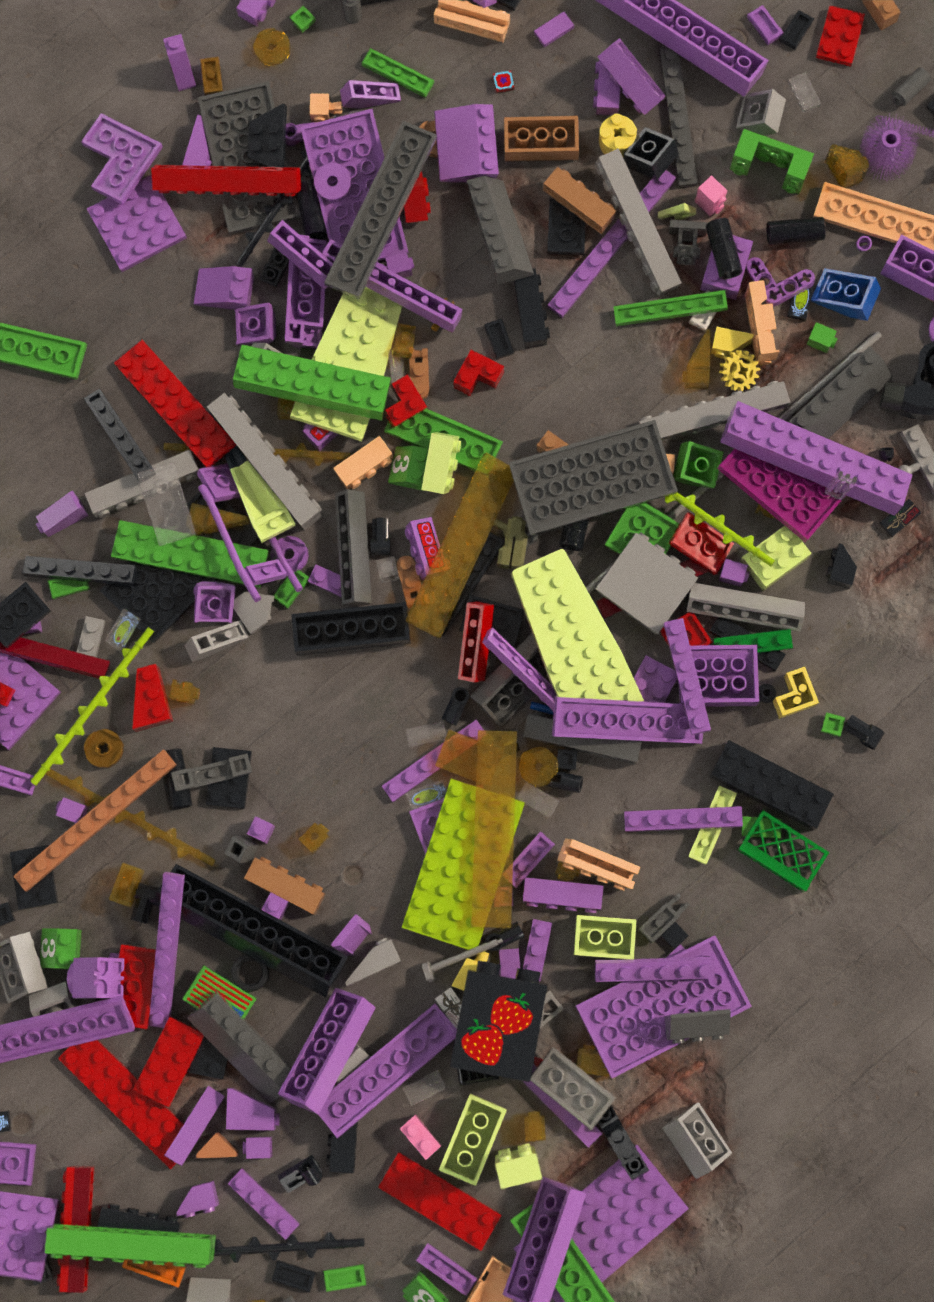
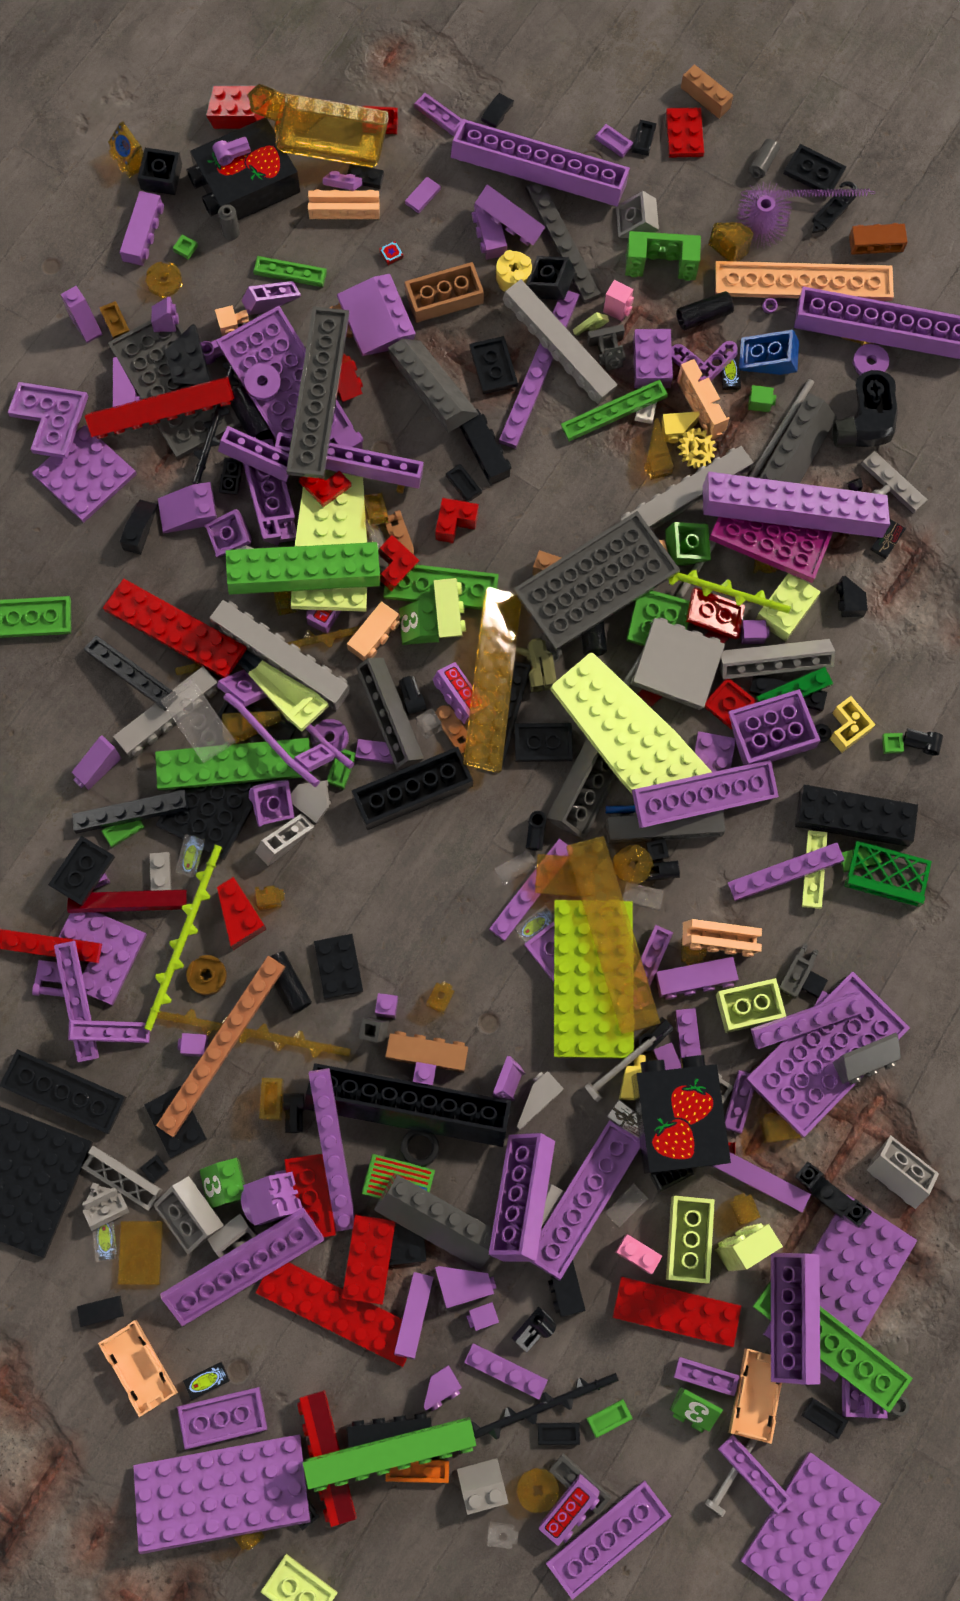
camera: 25 degrees left, 5 degrees down
dark grey slope [171,754,252,792] -> none
nougat slope [196,1132,239,1158] -> none
red brick [458,602,494,682] -> none
medium lavender plate [482,627,557,712] -> none
light grey tile [530,1047,616,1130] -> none
medium nougat brick [543,167,616,234] -> none
medium lavender plate [664,618,711,735] -> none
black piece [705,218,743,279] -> none
clear plate [788,72,821,114] -> none
clear tile [824,471,857,500] -> none
none -> black slope [120,500,158,555]
none -> medium lavender slope [151,297,179,332]
none -> red plate [299,470,351,507]
none -> medium lavender tile [725,1070,754,1134]

